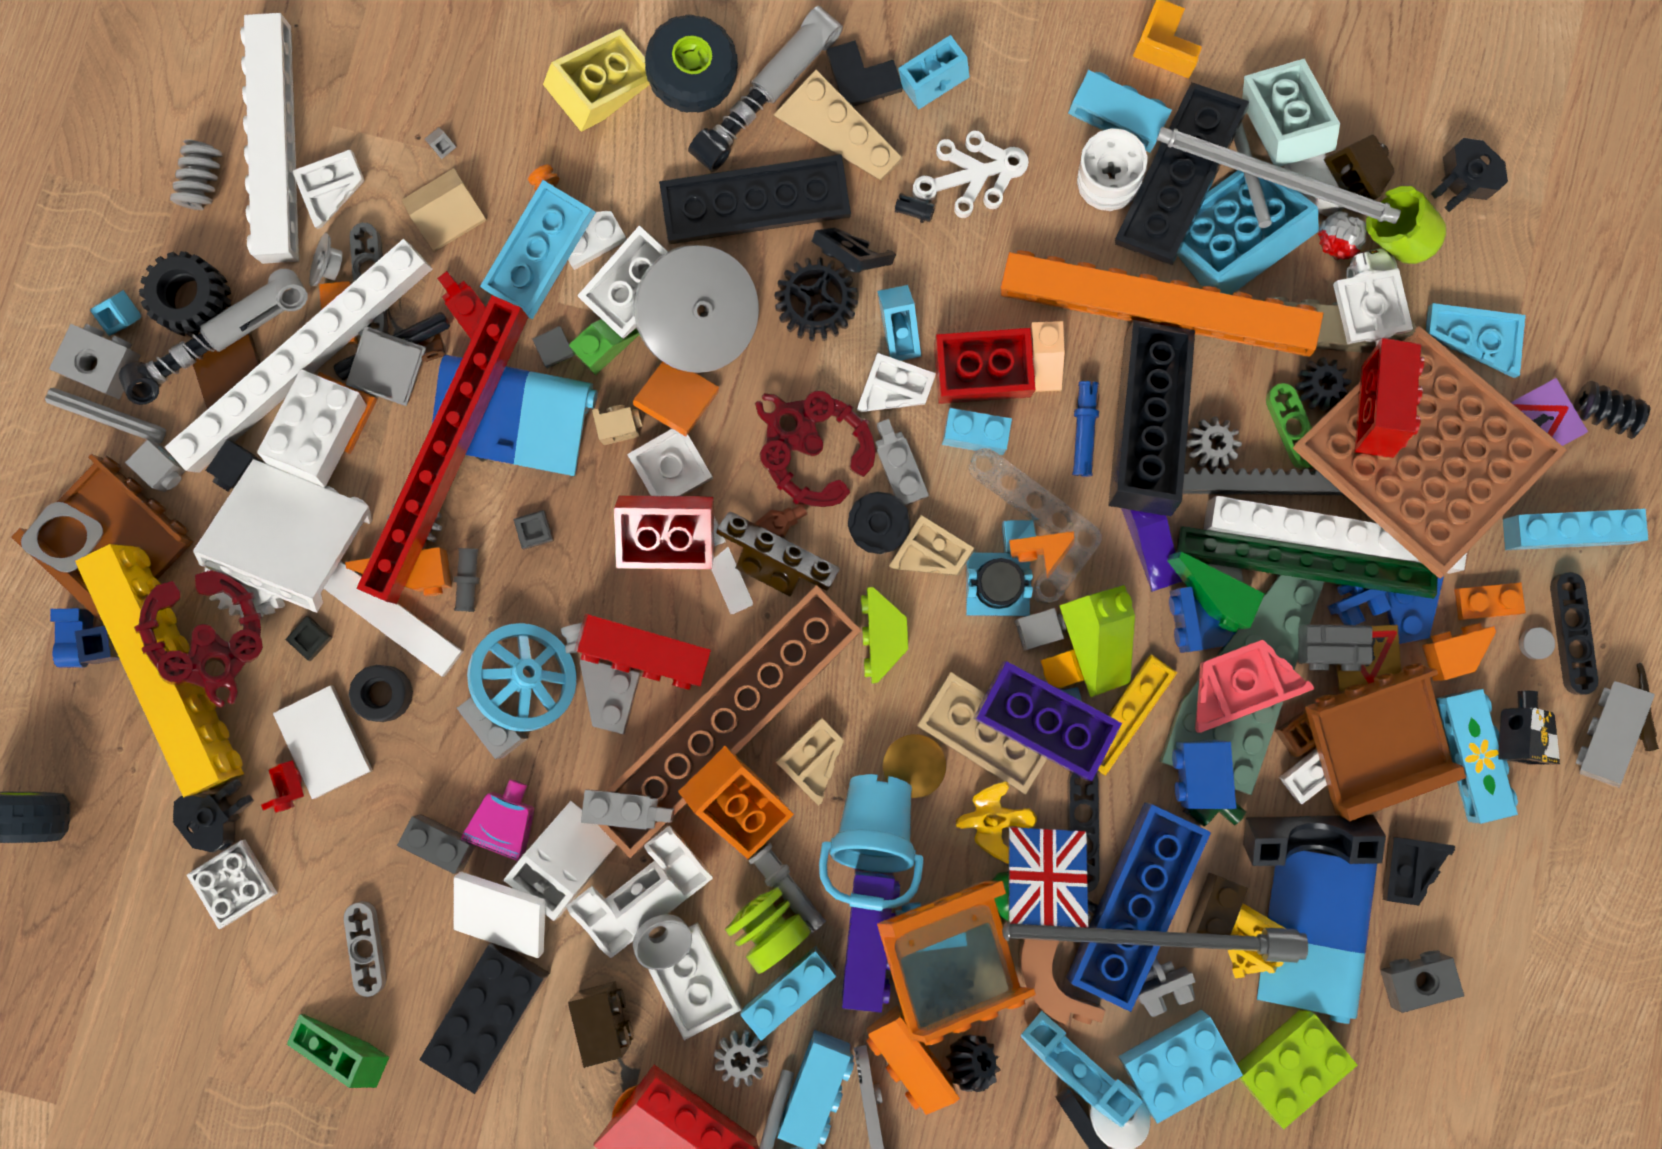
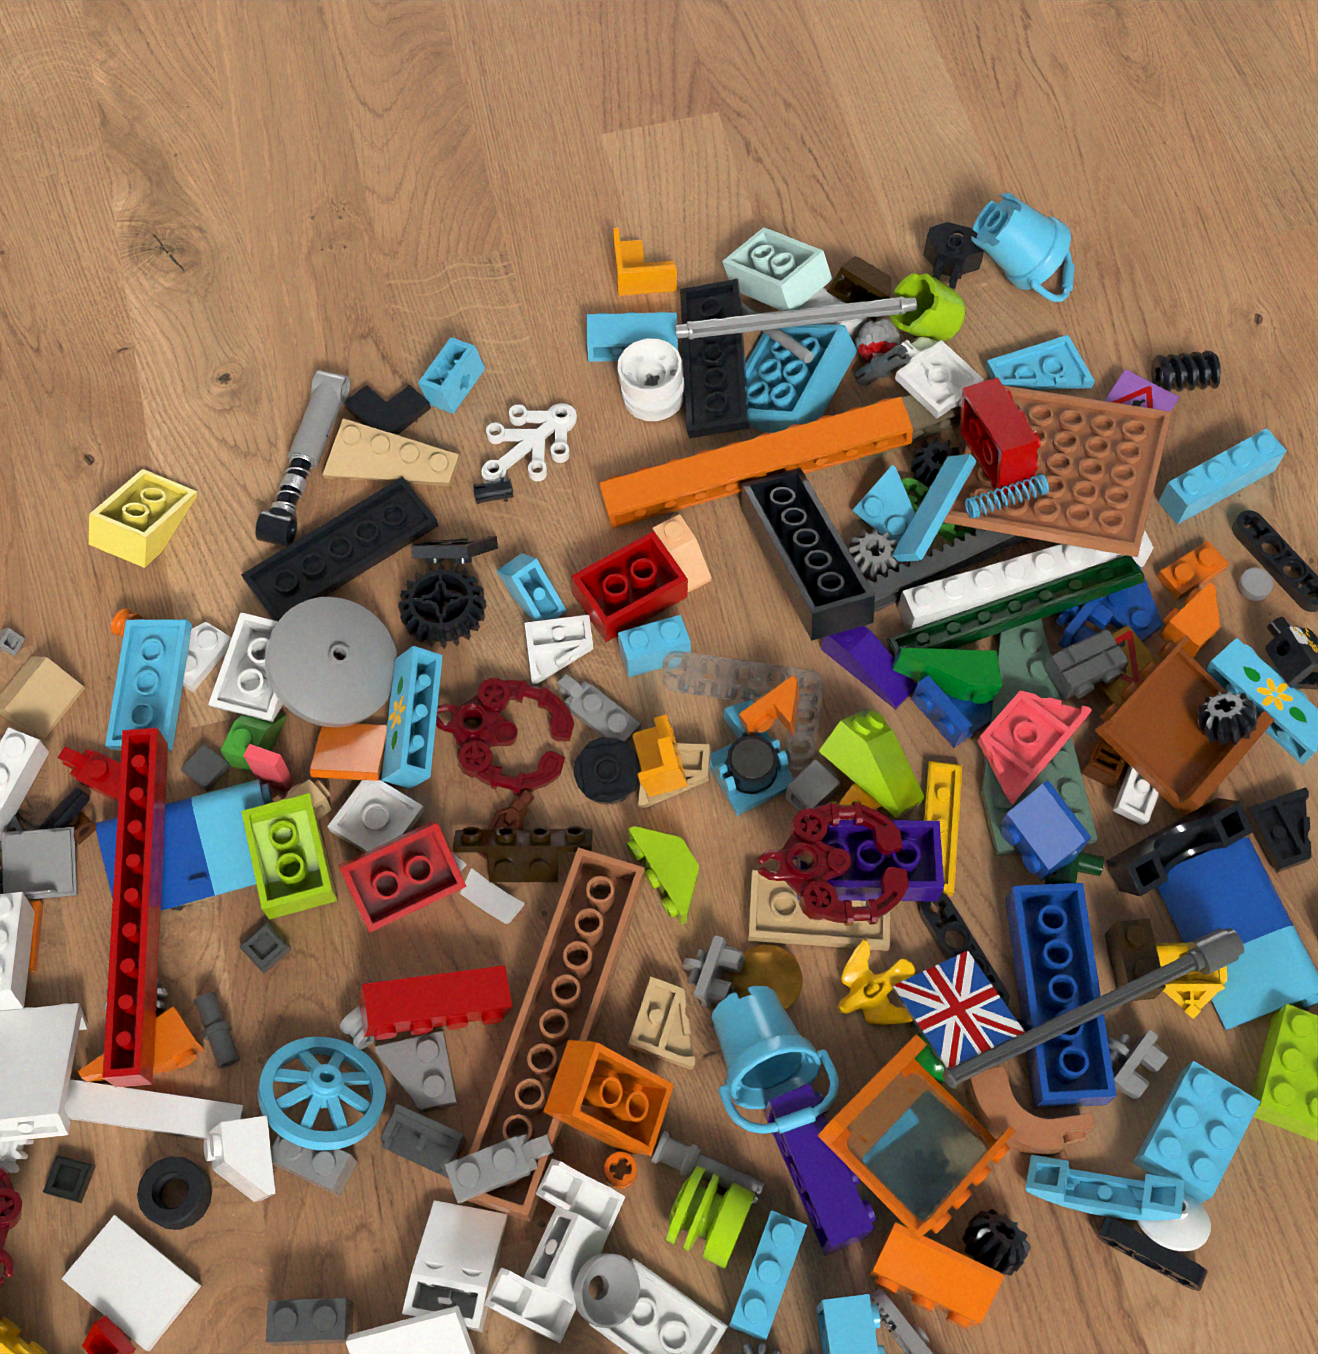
camera: 30 degrees left, 20 degrees down
dark pink torso [461,779,534,861] -> none
black wheel [645,15,738,113] -> none
blue pin [1072,381,1099,477] -> none
none -> white slope [204,1116,276,1202]
none -> lime slope [241,793,338,920]
none -> coral tile [243,744,294,792]
none -> medium azure brick [381,646,443,789]
none -> dark grey hinge [381,1104,467,1179]
none -> orange bush [604,1152,637,1189]
none -> light orange panel [633,714,688,797]
none -> light grey hips [682,935,745,1009]
none -> dark red piece [757,801,909,926]
none -> medium azure wing [852,465,915,544]
none -> dark grey pin [855,344,910,386]
none -> medium azure tile [892,454,976,562]
none -> medium azure piece [965,474,1049,519]
none -> medium azure piece [972,193,1075,302]
none -> black gear [1197,690,1258,746]

